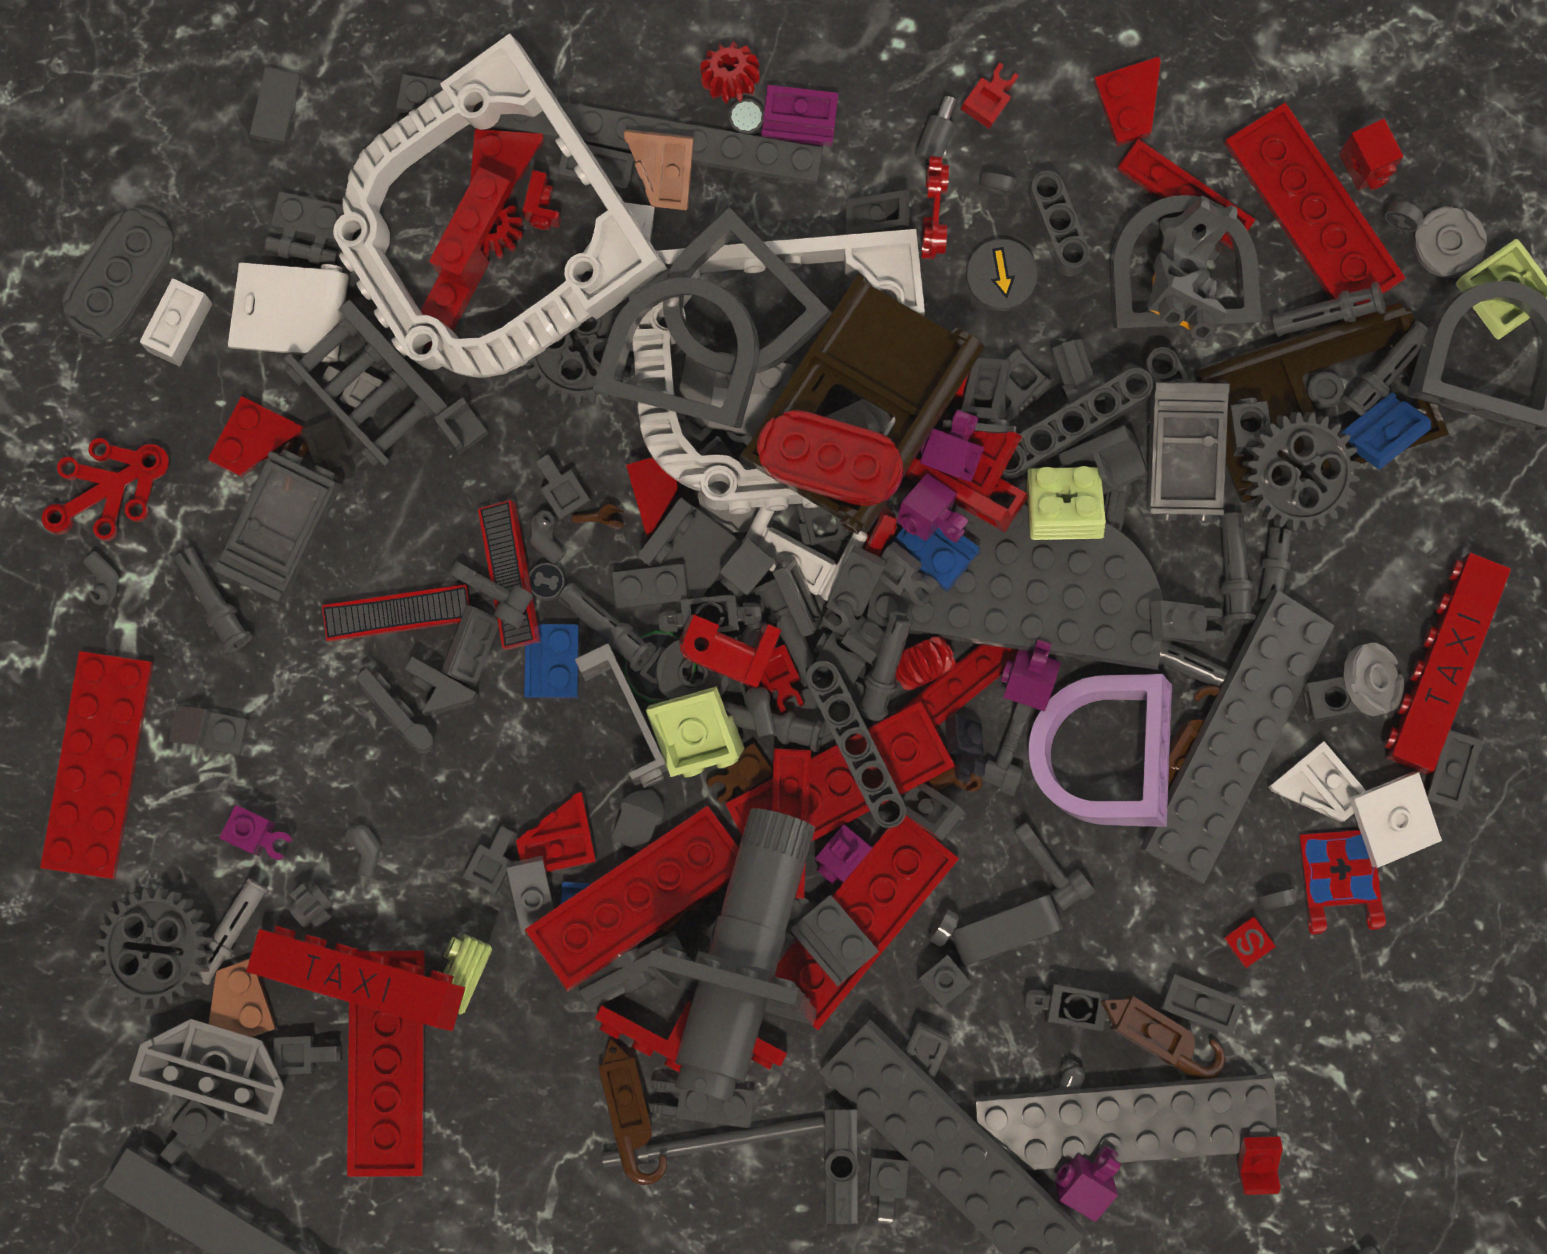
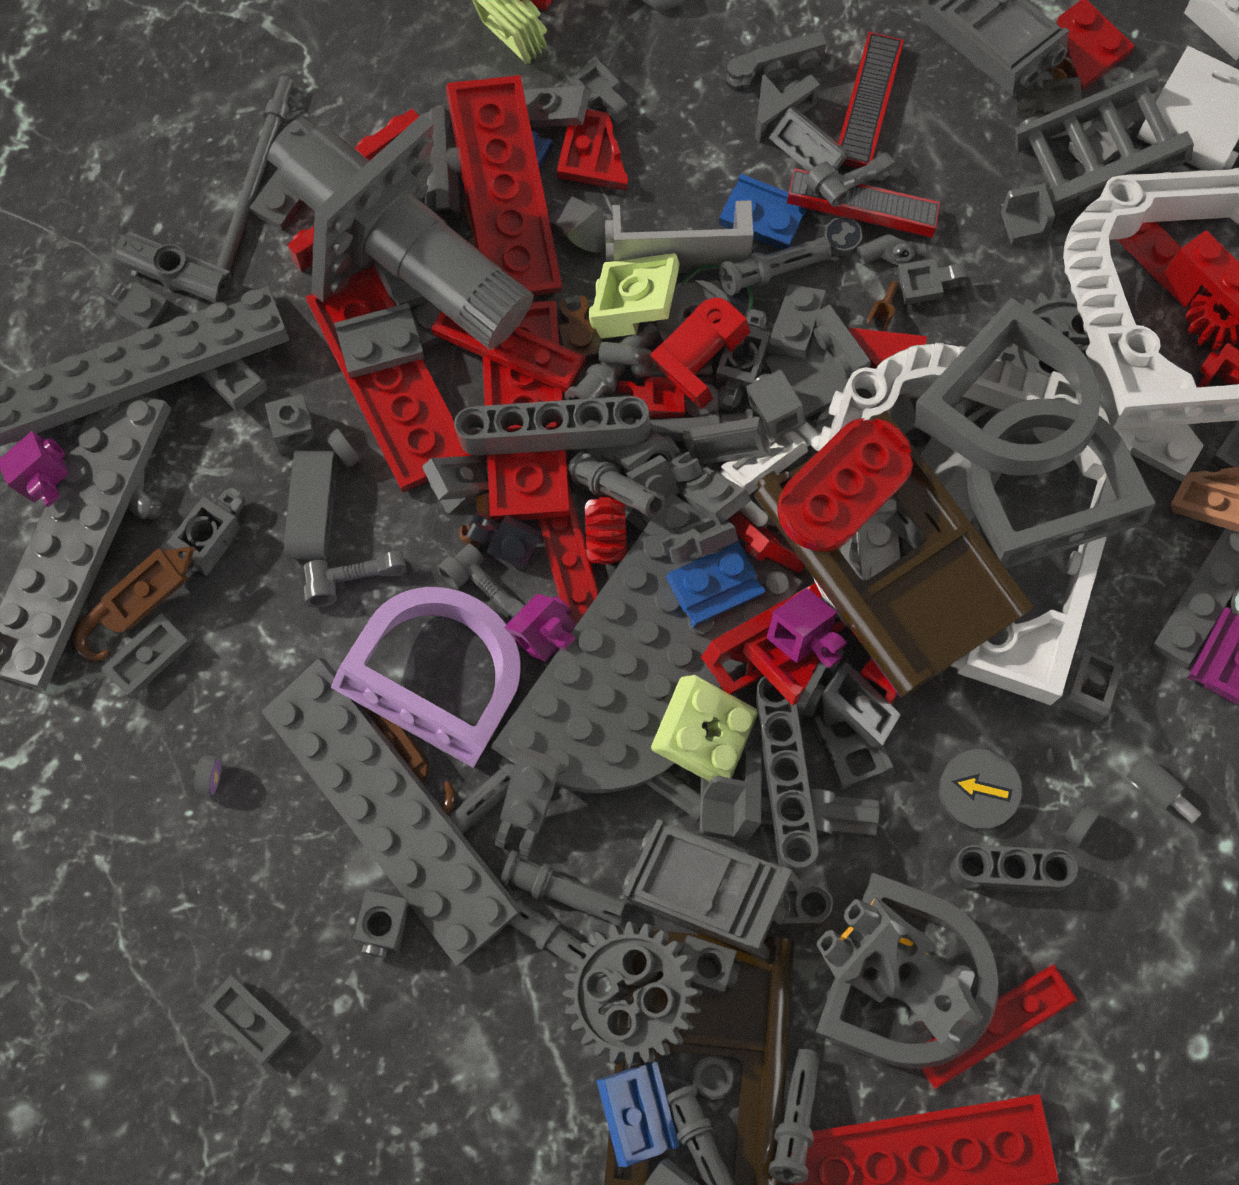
camera: 115 degrees right, 10 degrees down
reddish brown plate [598,1039,667,1185] -> none
magenta brick [815,825,872,884] -> none
magenta brick [896,474,969,543] -> none
red plant [921,156,949,259] -> none
red plate [961,63,1019,129] -> none
red wing [1093,57,1161,147] -> none
red tile [1223,917,1276,969] -> none
white wing [1268,742,1366,822] -> none
red flag [1299,830,1386,935] -> none
light grey tile [1344,643,1404,716] -> none
white plate [1349,771,1442,868] -> none
red brick [1384,552,1511,775] -> none

